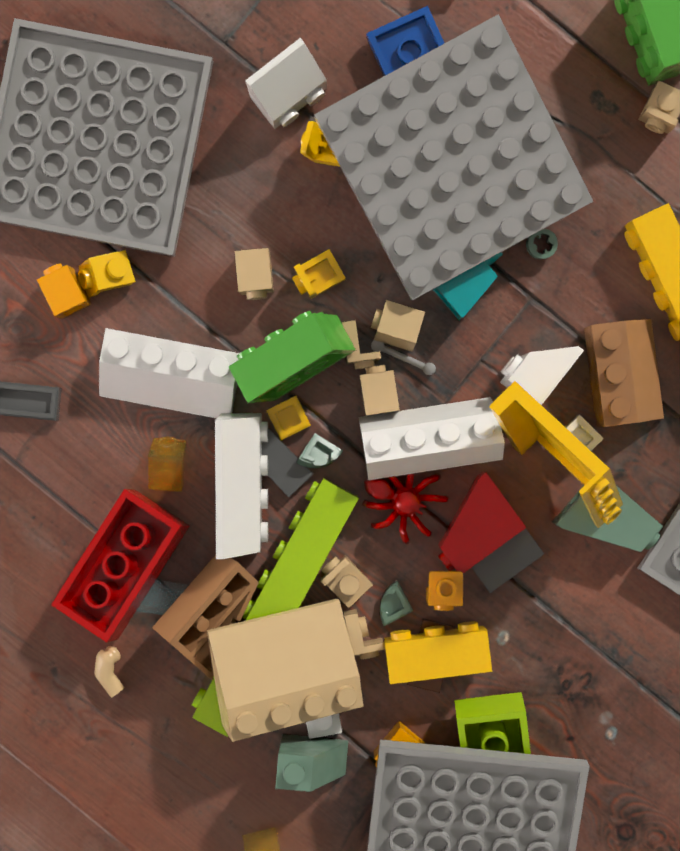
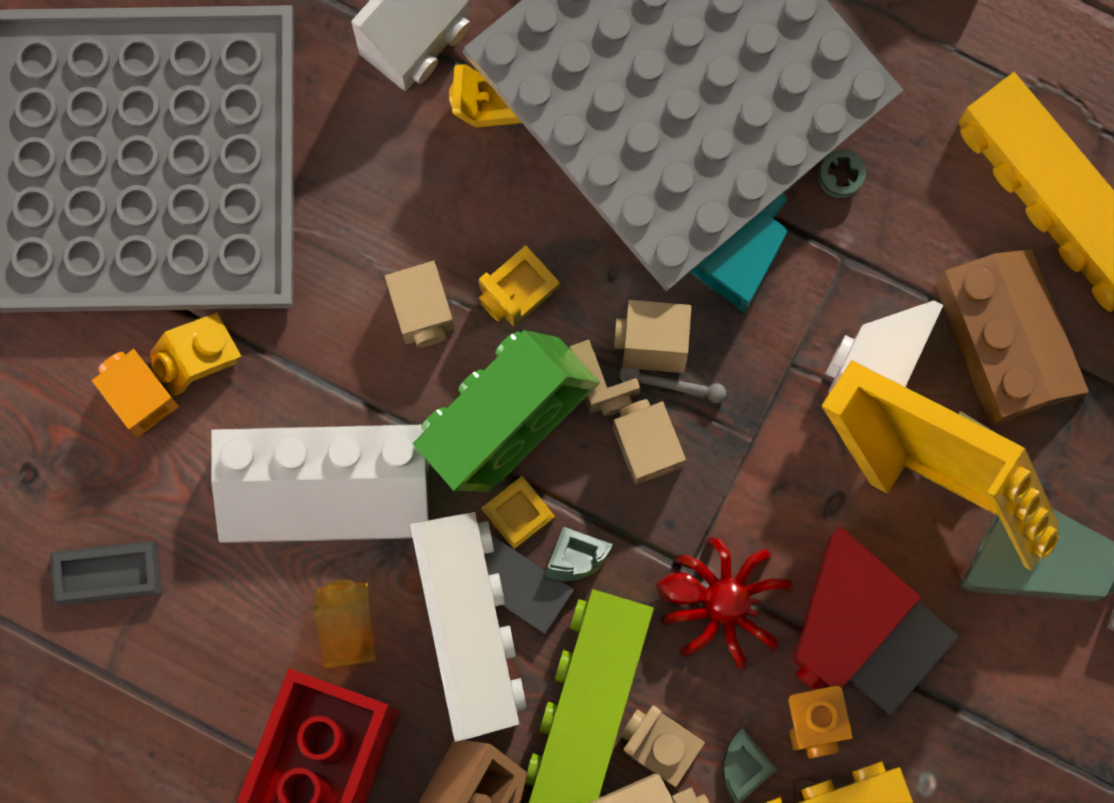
camera: 10 degrees left, 10 degrees down
white slope [359,397,505,480] -> none

